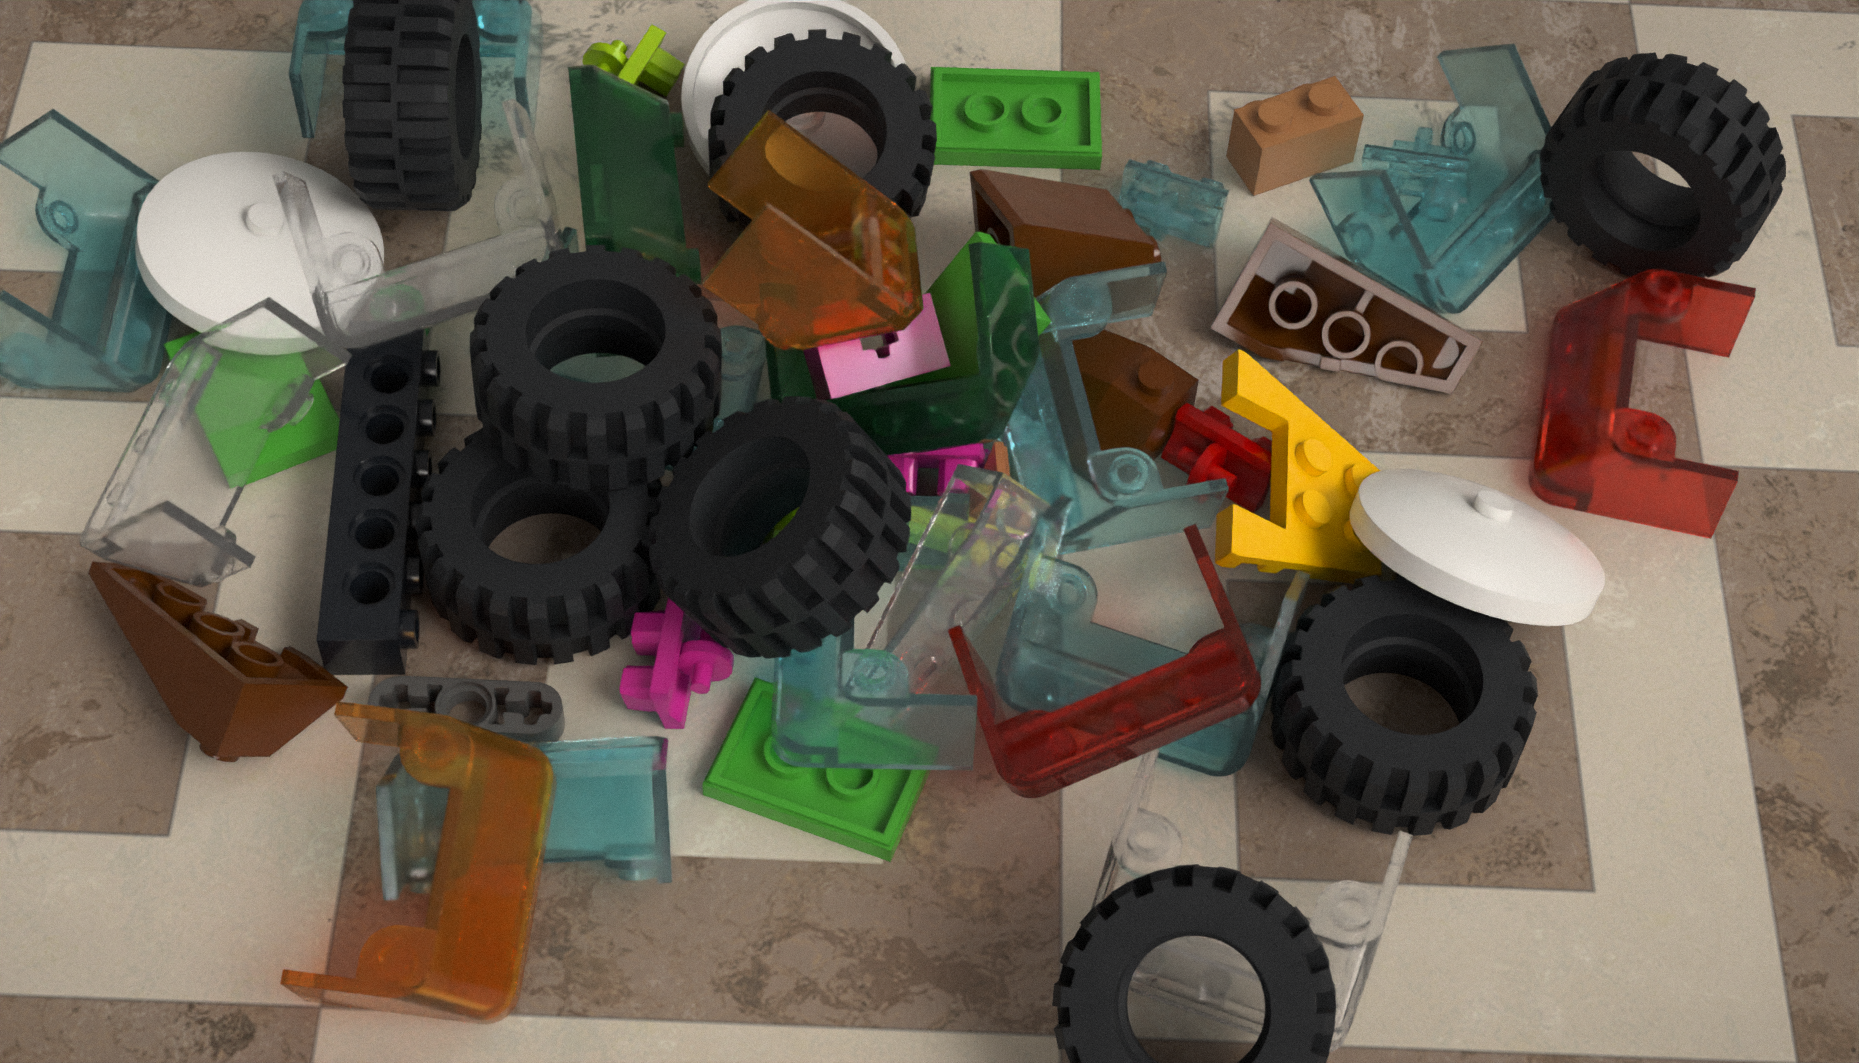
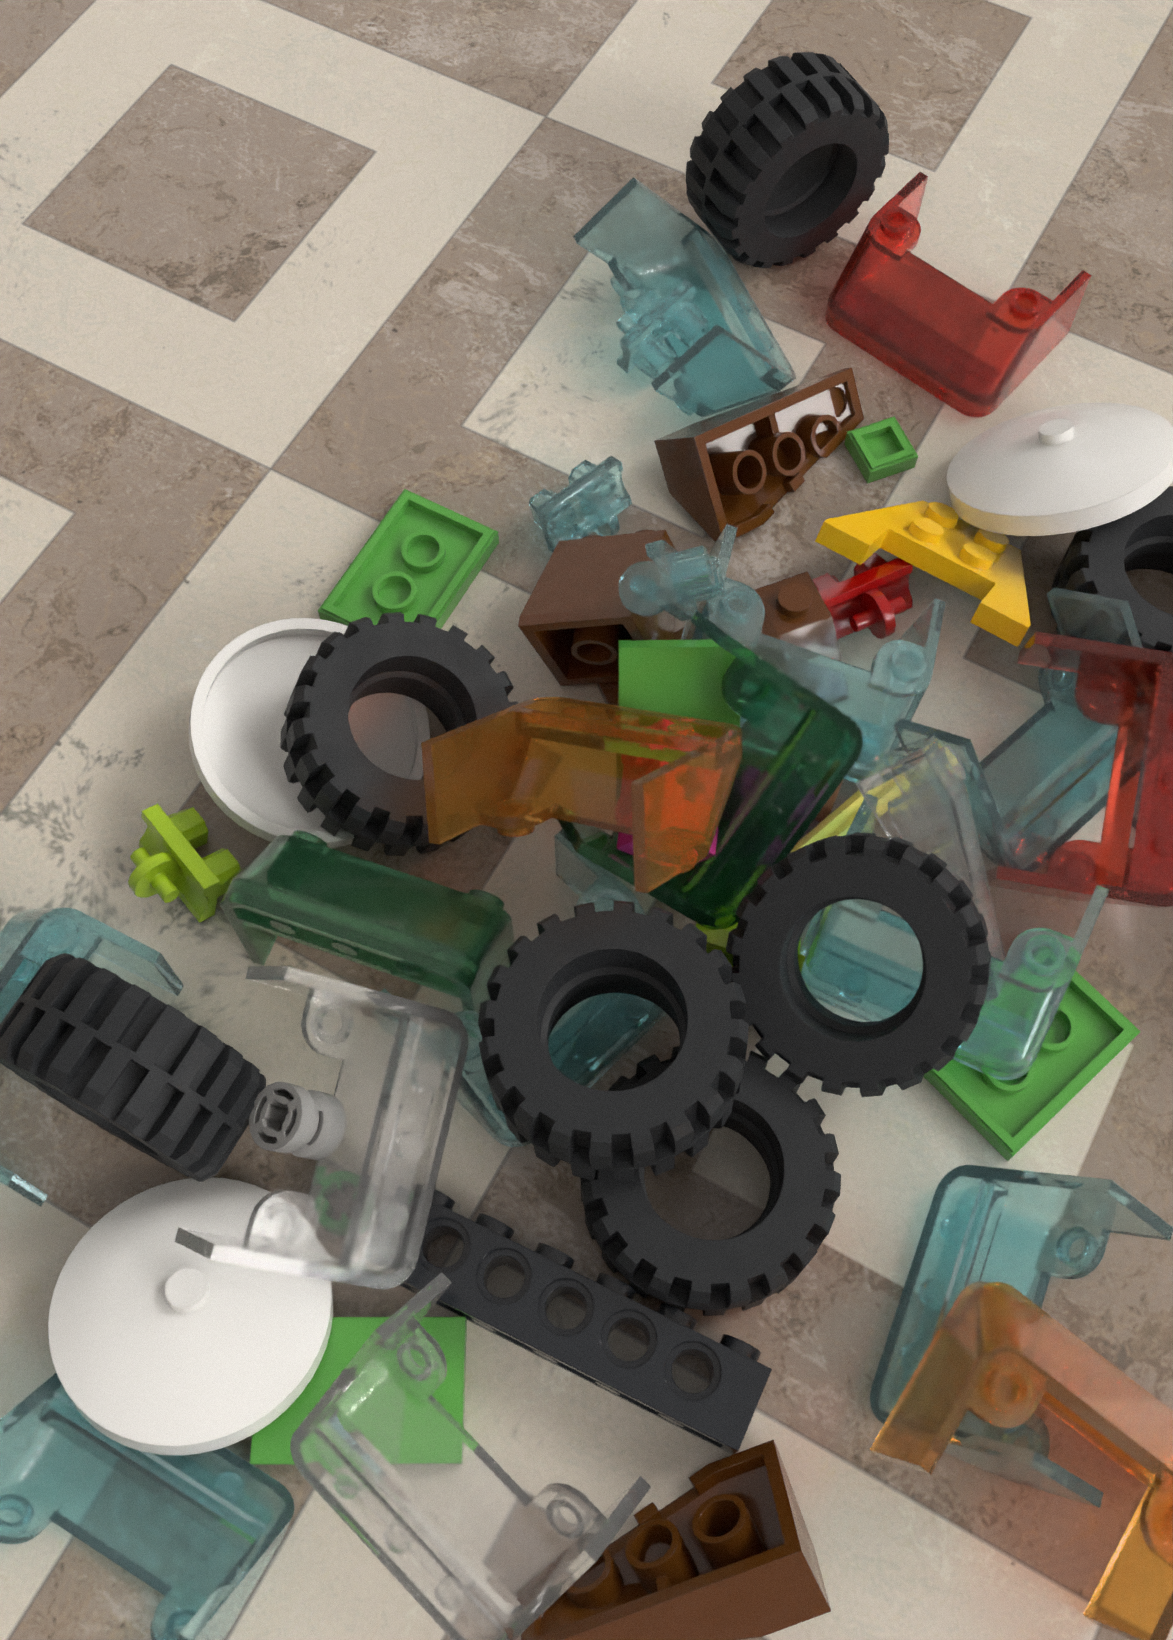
camera: 60 degrees left, 10 degrees up
dark grey beam [368,676,565,750] -> none
dark pink hips [619,598,734,729] -> none
medium nougat brick [1226,76,1364,196] -> none
none -> light grey wheel [249,1082,346,1160]
none -> clear light blue hips [619,540,726,621]
none -> bright green tile [844,416,918,484]

